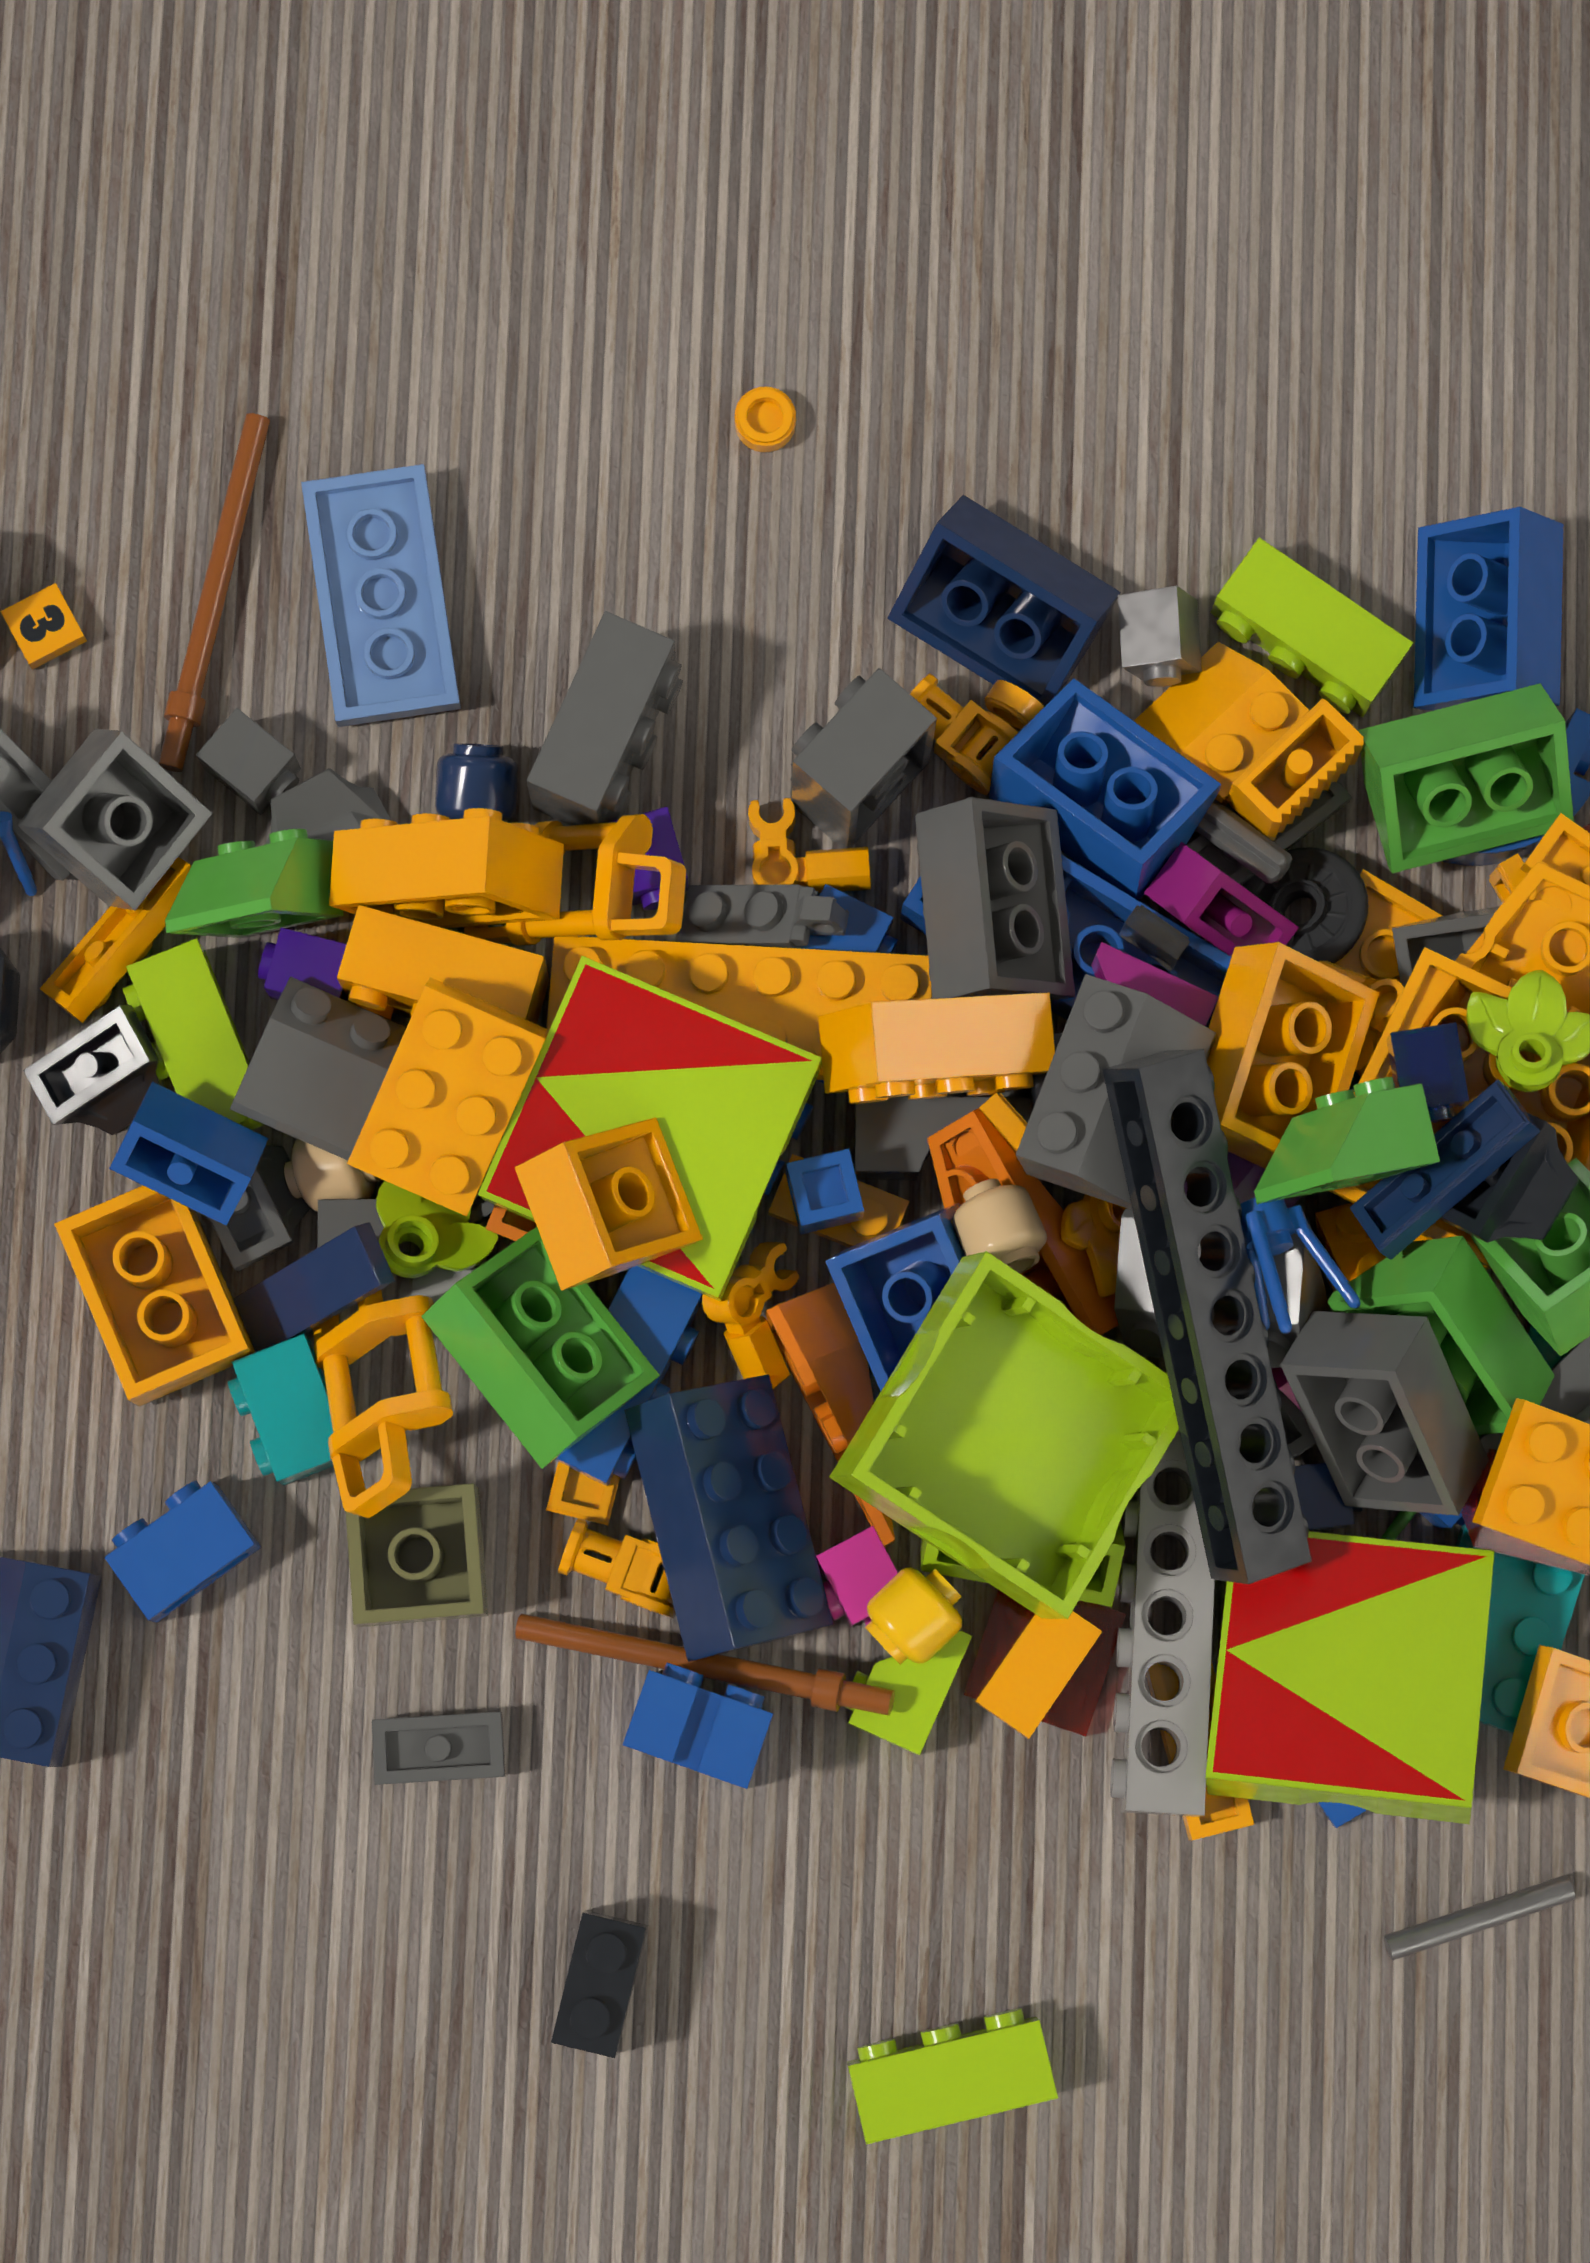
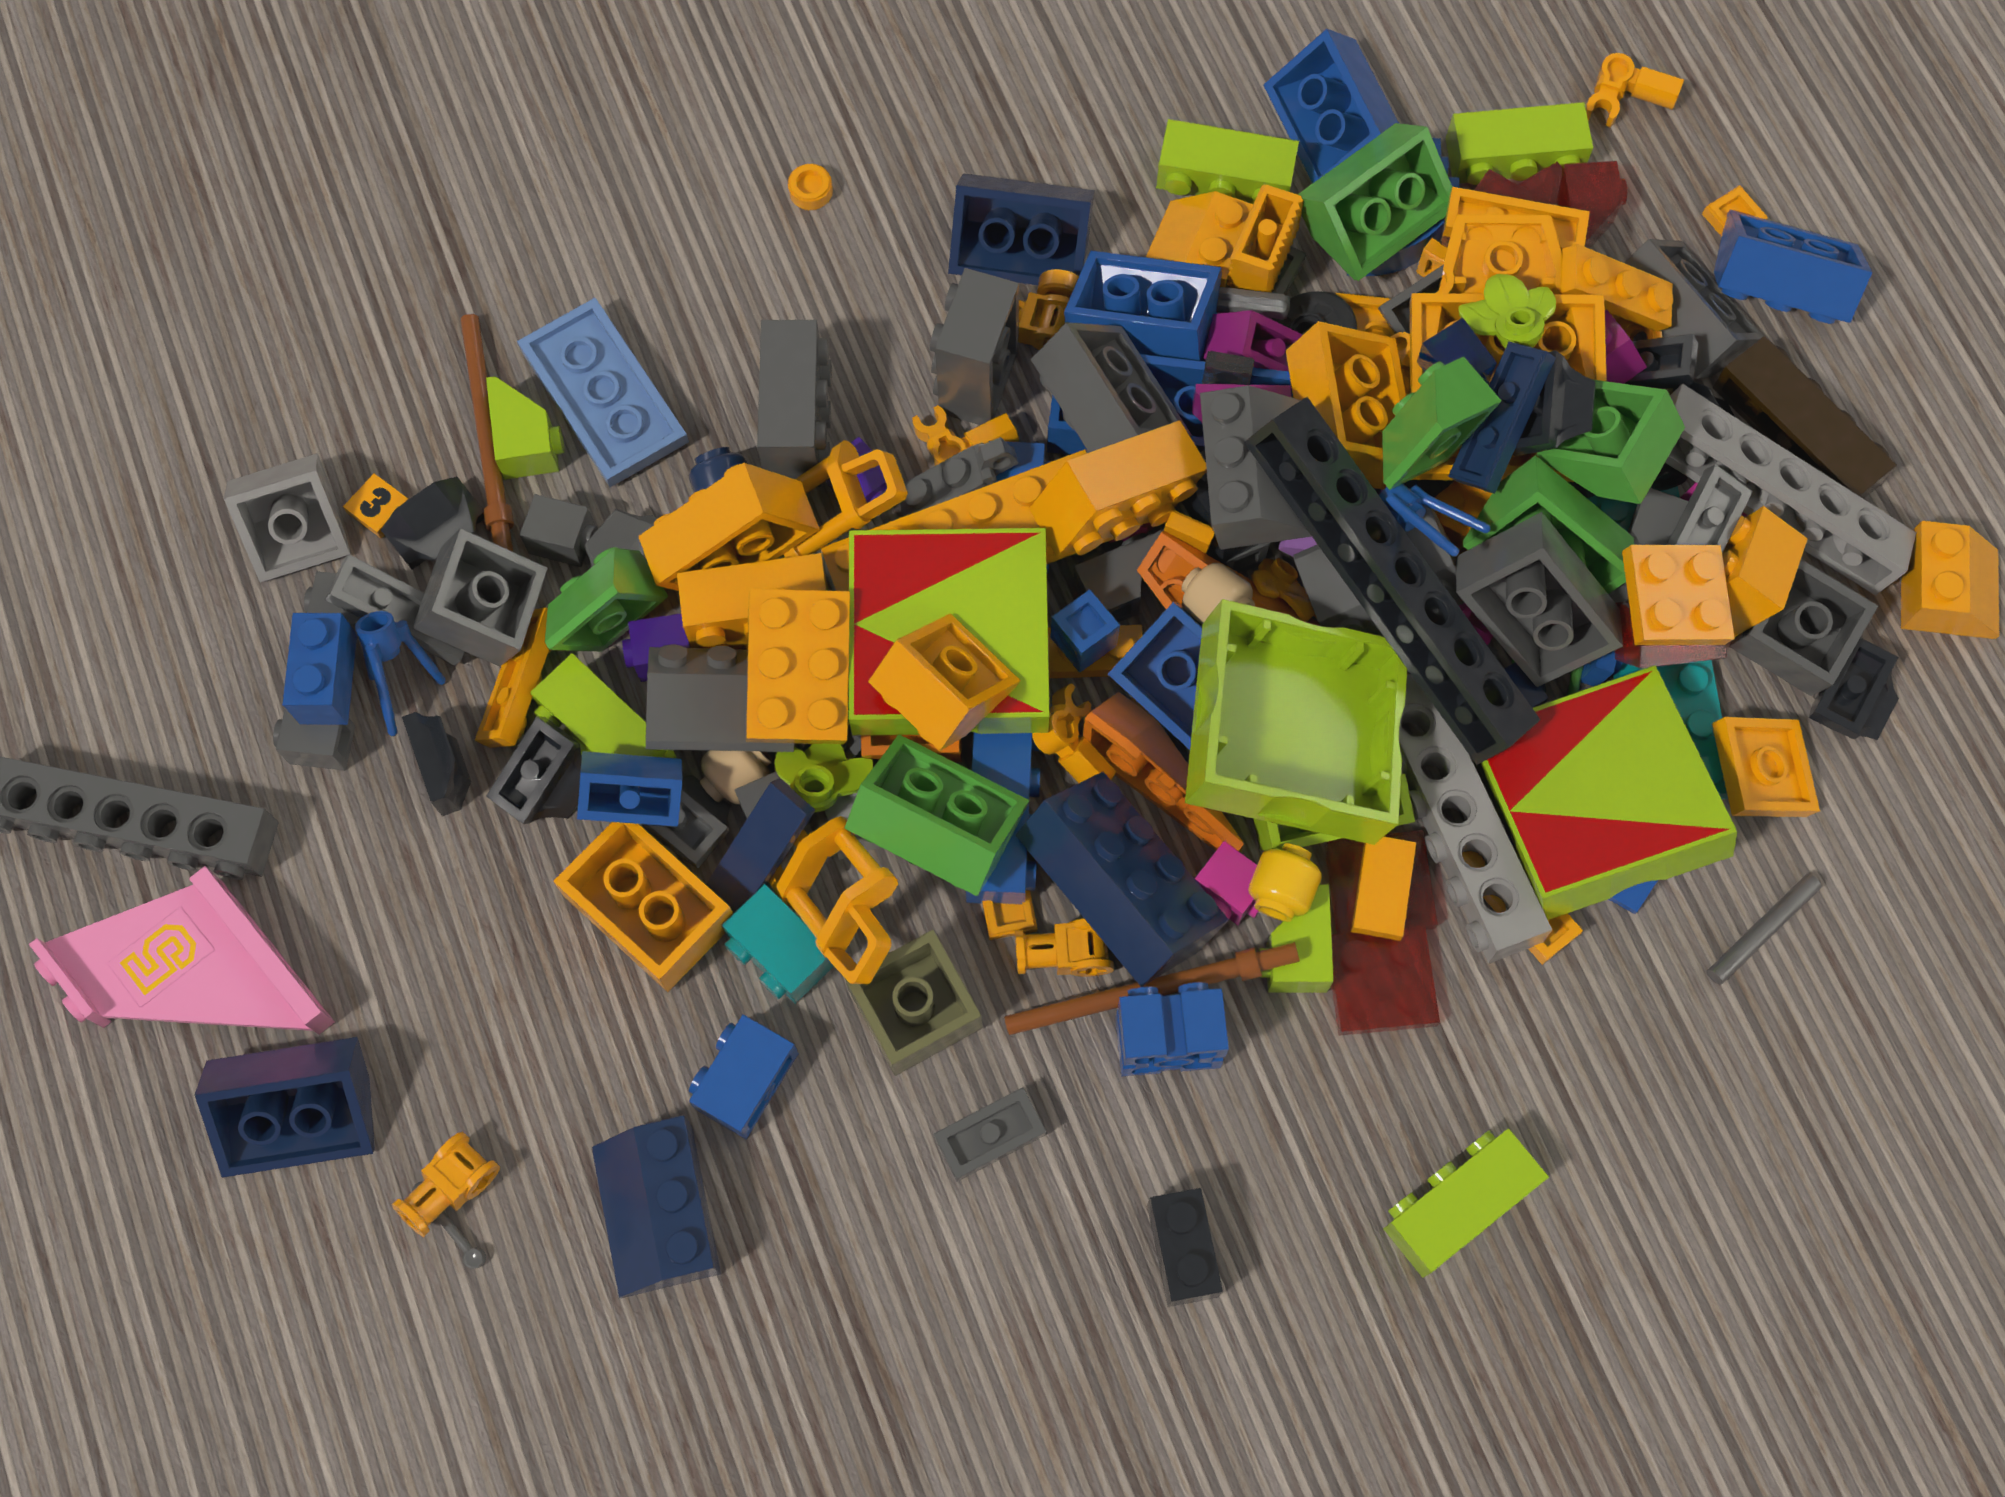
camera: 20 degrees left, 10 degrees down
flat silver brick [1118,585,1202,687] -> none
none -> black slope [381,477,485,570]
none -> lime slope [486,376,565,480]
none -> clear red plate [1331,926,1440,1036]

